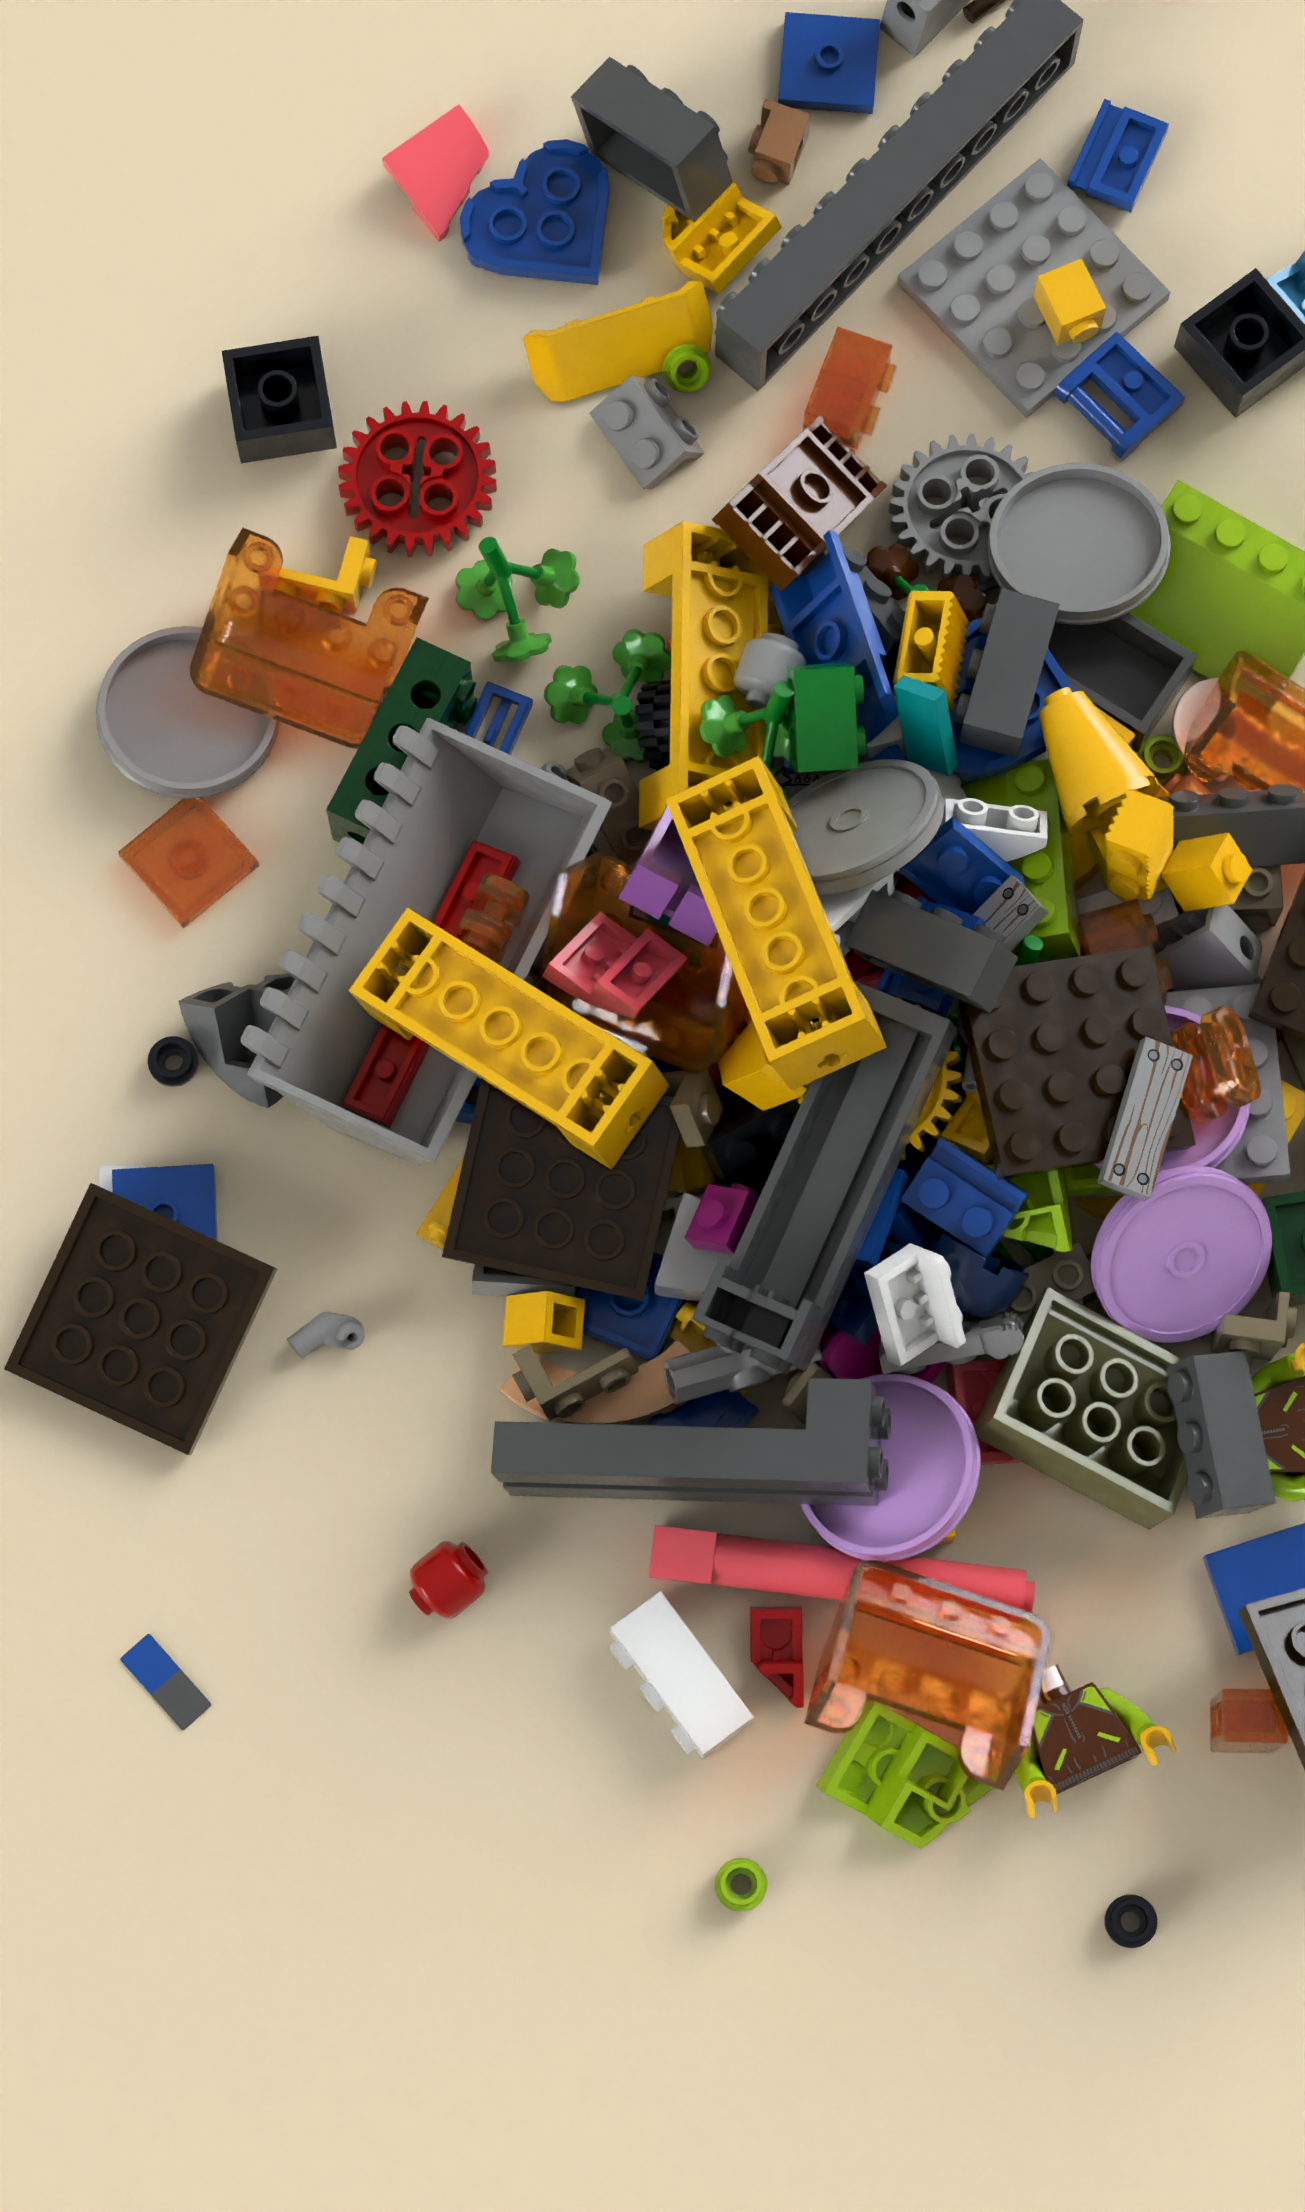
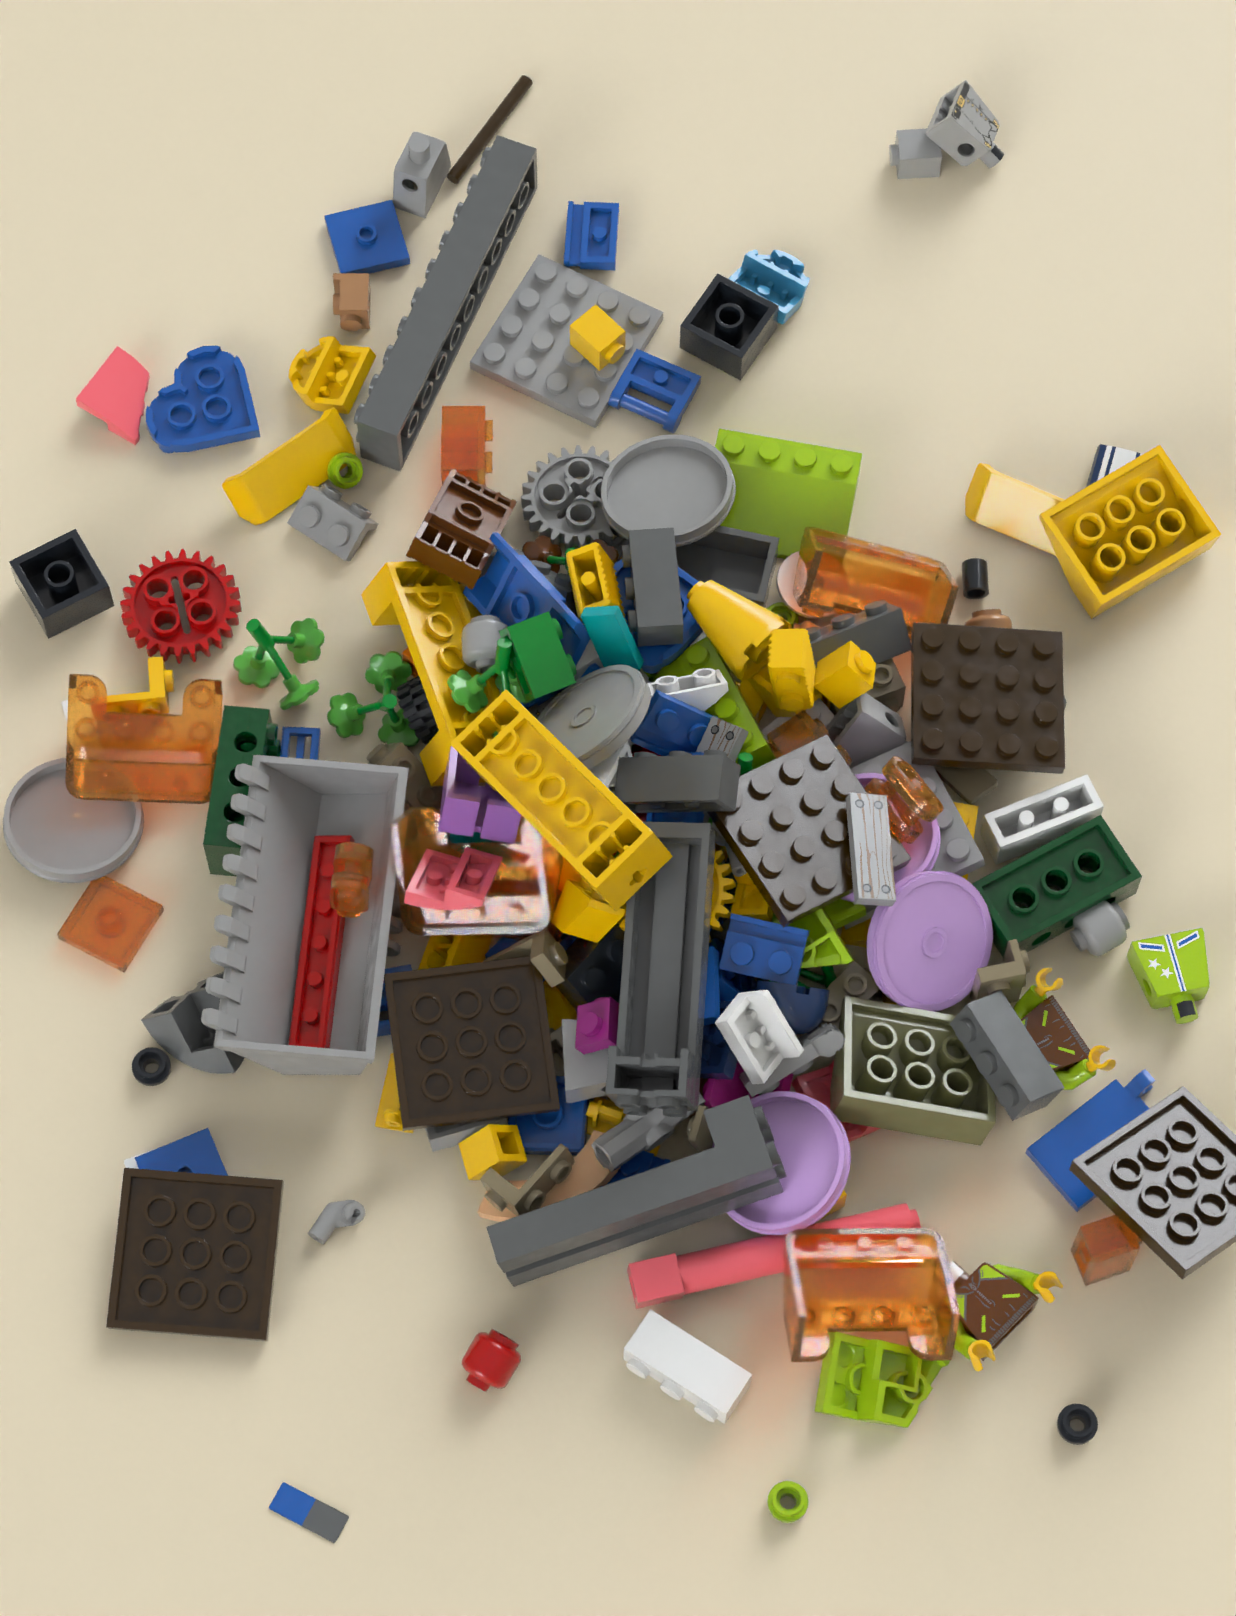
camera: 20 degrees left, 10 degrees down
yellow plate [348,908,670,1170] -> none
dark grey piece [571,57,733,222] -> none
red slope [750,1606,804,1708] -> none

